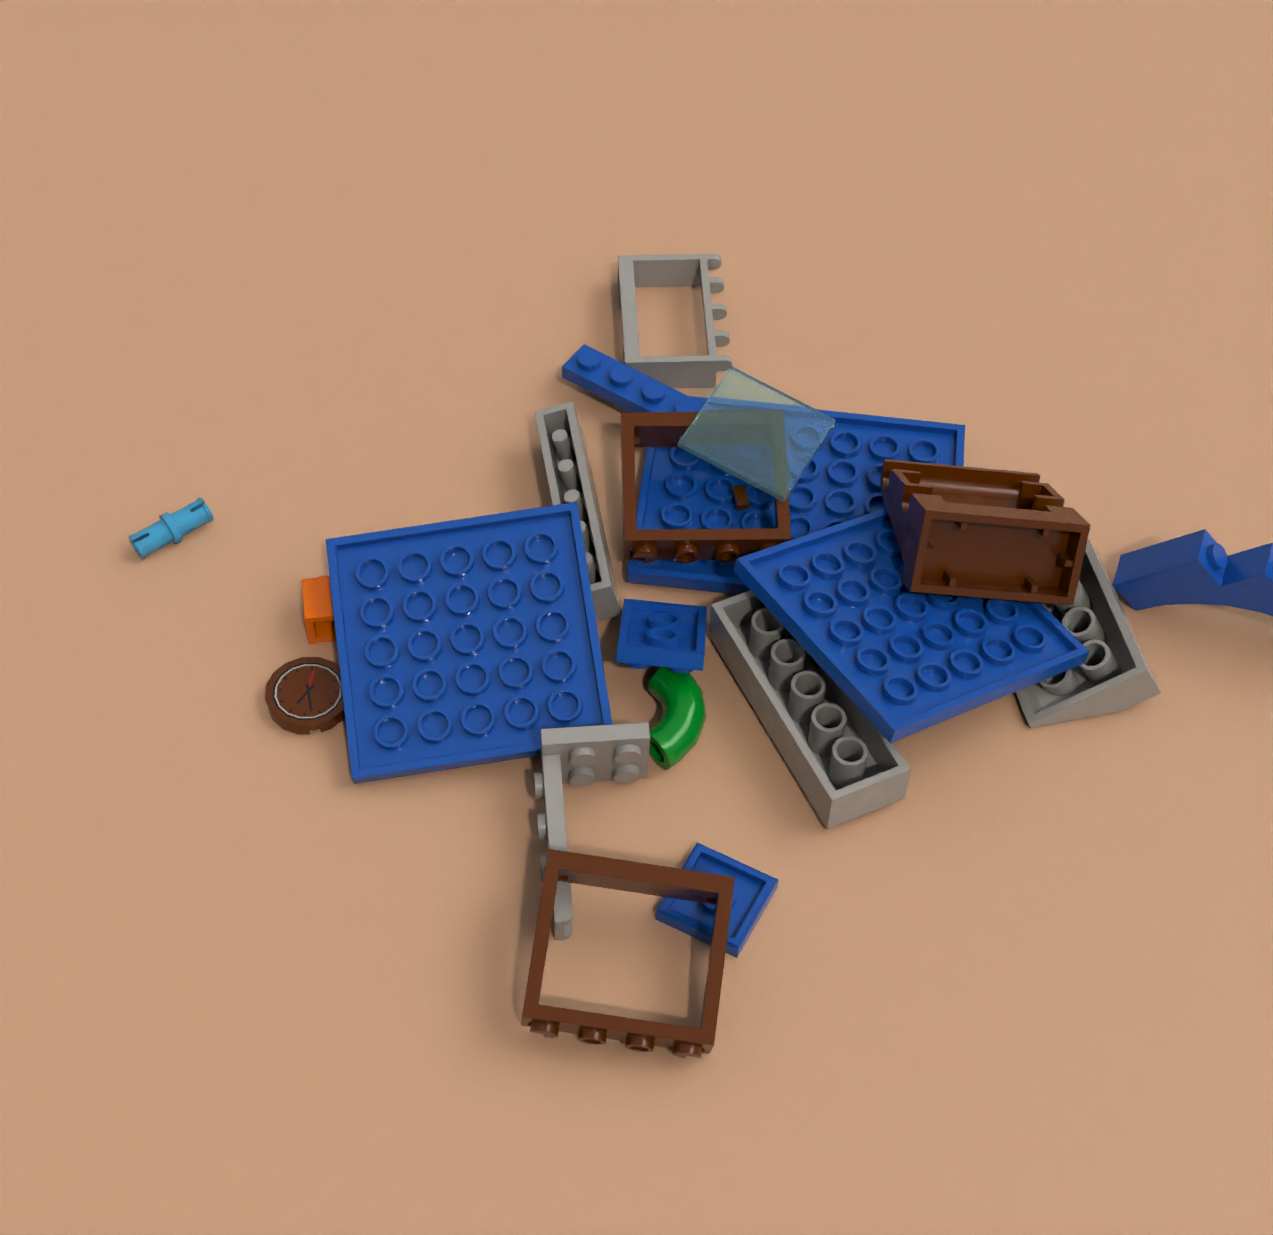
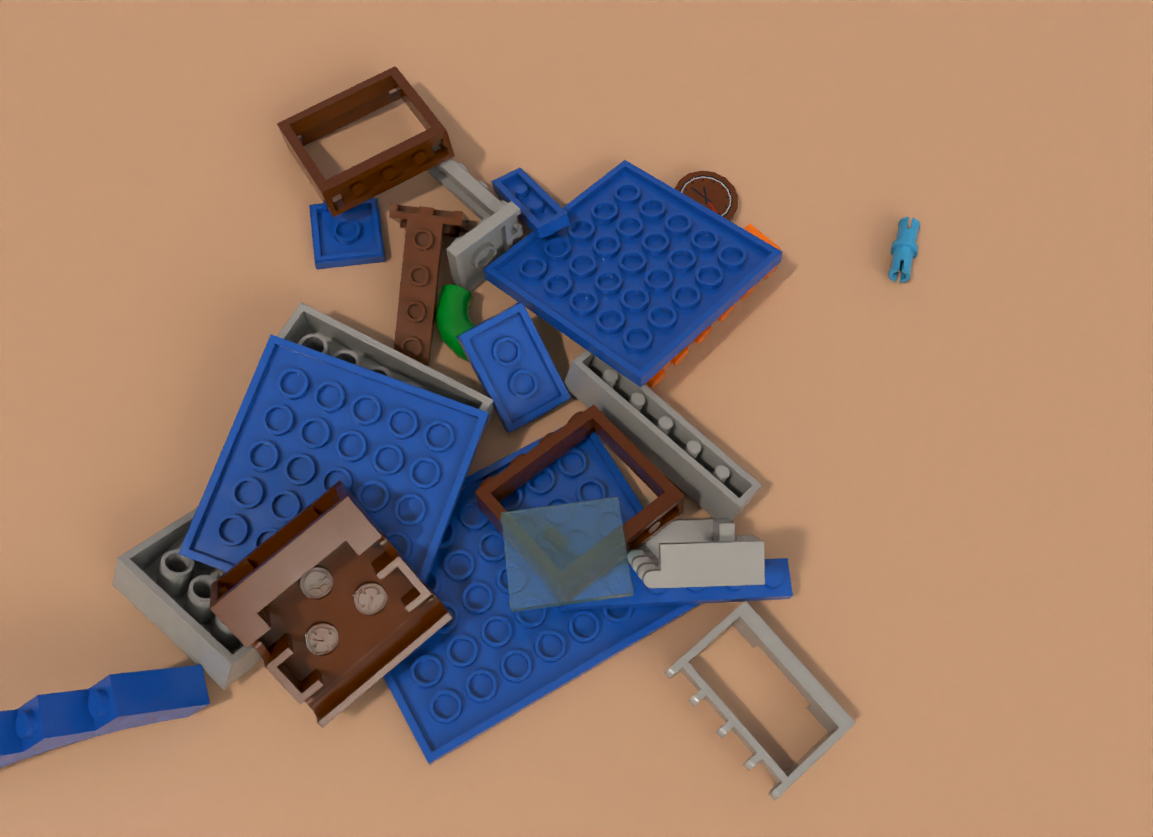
camera: 135 degrees right, 15 degrees up
none -> reddish brown bracket [389,203,469,367]
none -> blue plate [491,168,570,239]
none -> light grey hinge [626,518,765,589]

